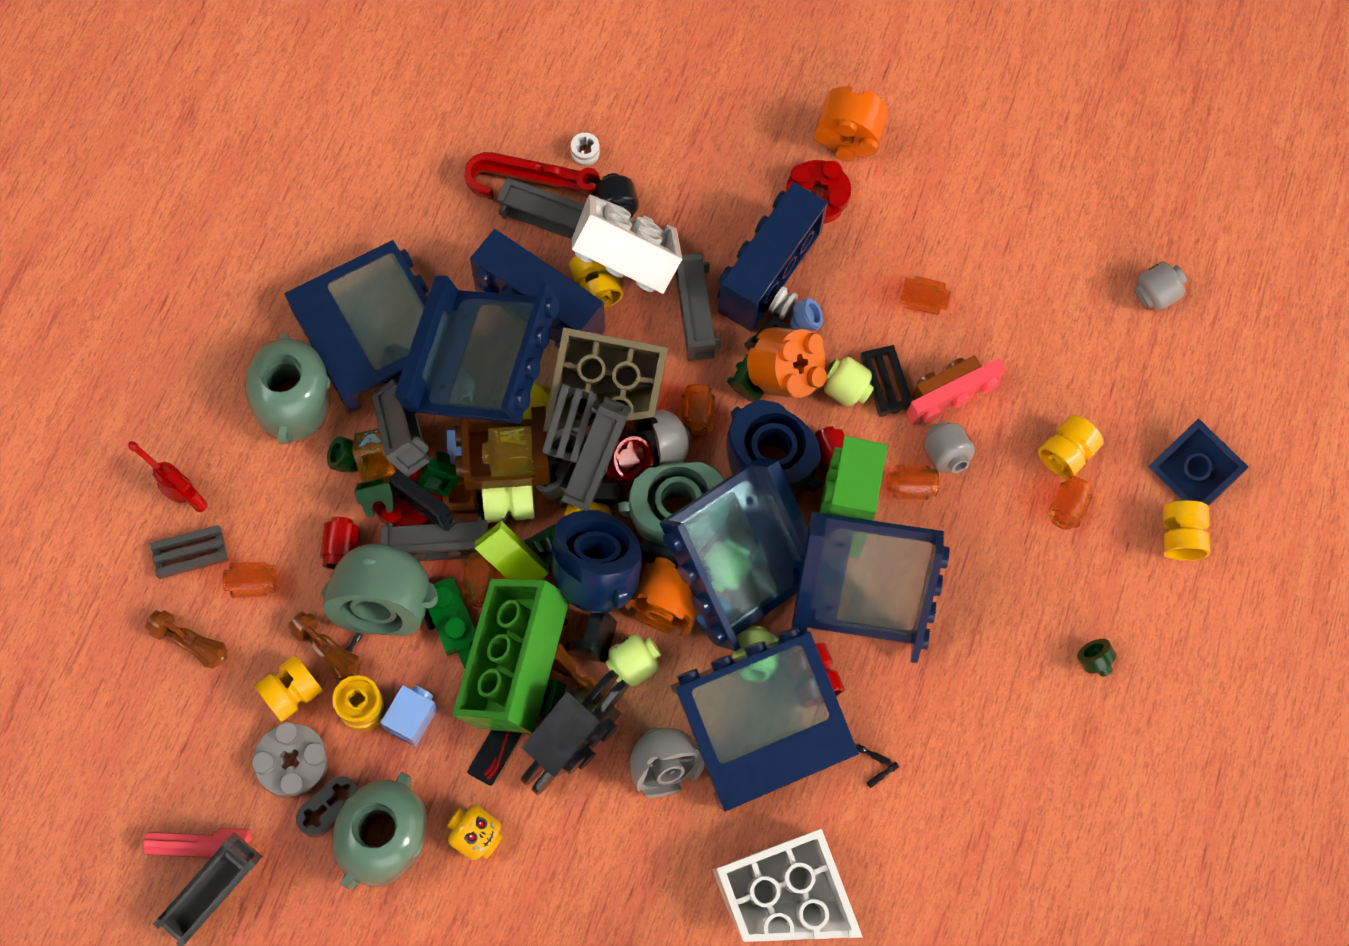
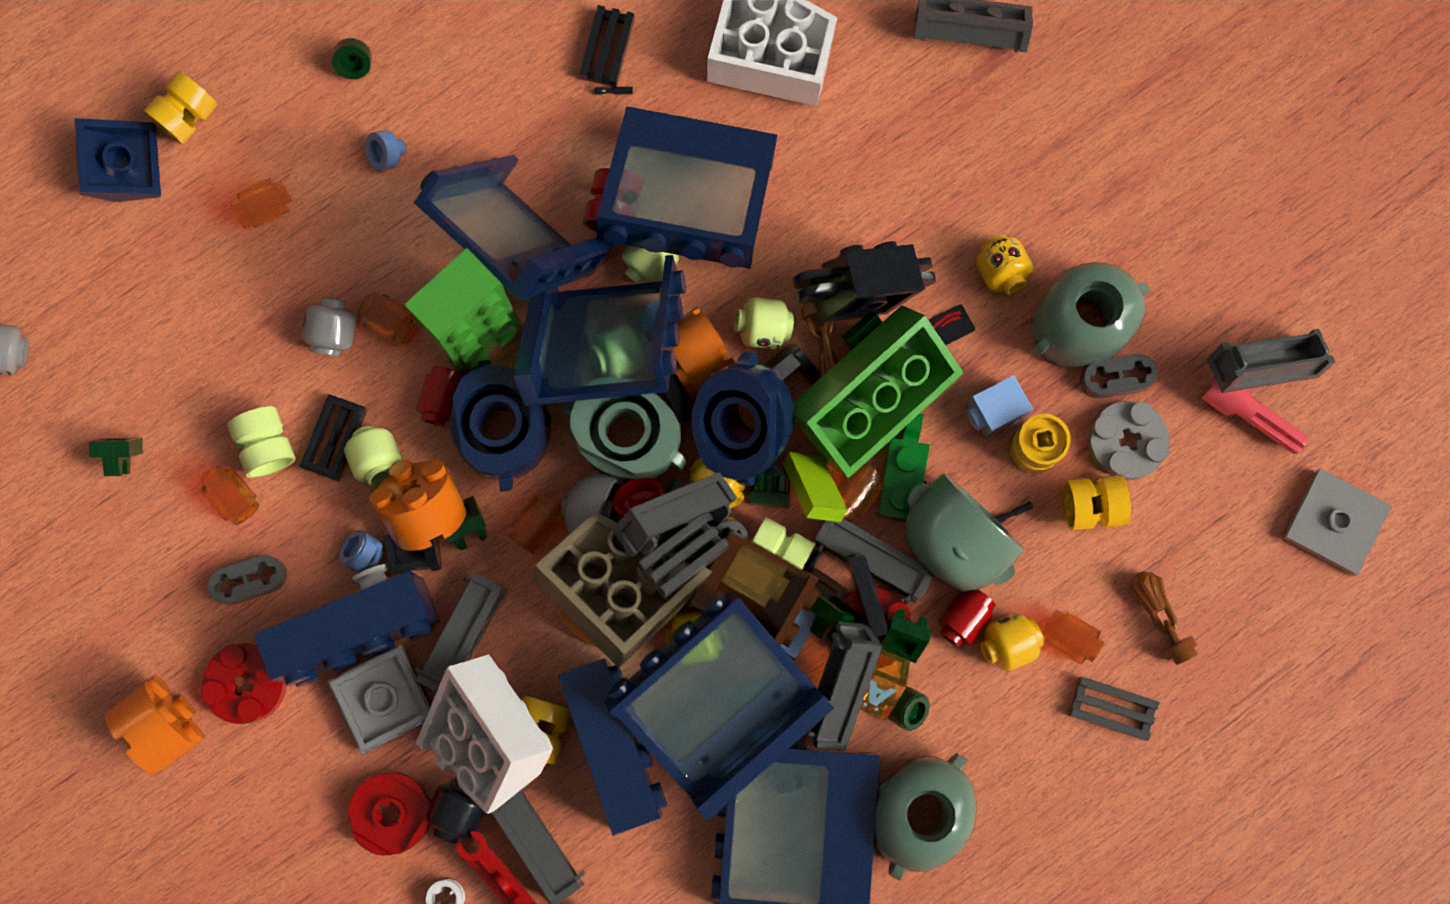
camera: 145 degrees left, 10 degrees up
red piece [128,441,208,512] -> none
dark orange piece [289,612,360,680] -> none
light grey cylinder [629,728,705,798] -> none
black piece [856,744,891,766] -> none
coral plate [906,358,1006,425] -> none
dark orange plate [912,355,982,400] -> none
yellow wheel [1038,414,1104,480] -> none
none -> dark green tile [89,438,143,476]
none -> dark grey beam [208,555,287,605]
none -> yellowish green wheel [227,406,296,478]
none -> light grey plate [327,645,431,755]
none -> red plate [348,772,431,856]
none -> medium blue tile [365,130,406,171]
none -> black tile [579,5,635,87]
none -> yellow head [980,613,1044,672]
none -> light grey plate [1282,468,1391,576]

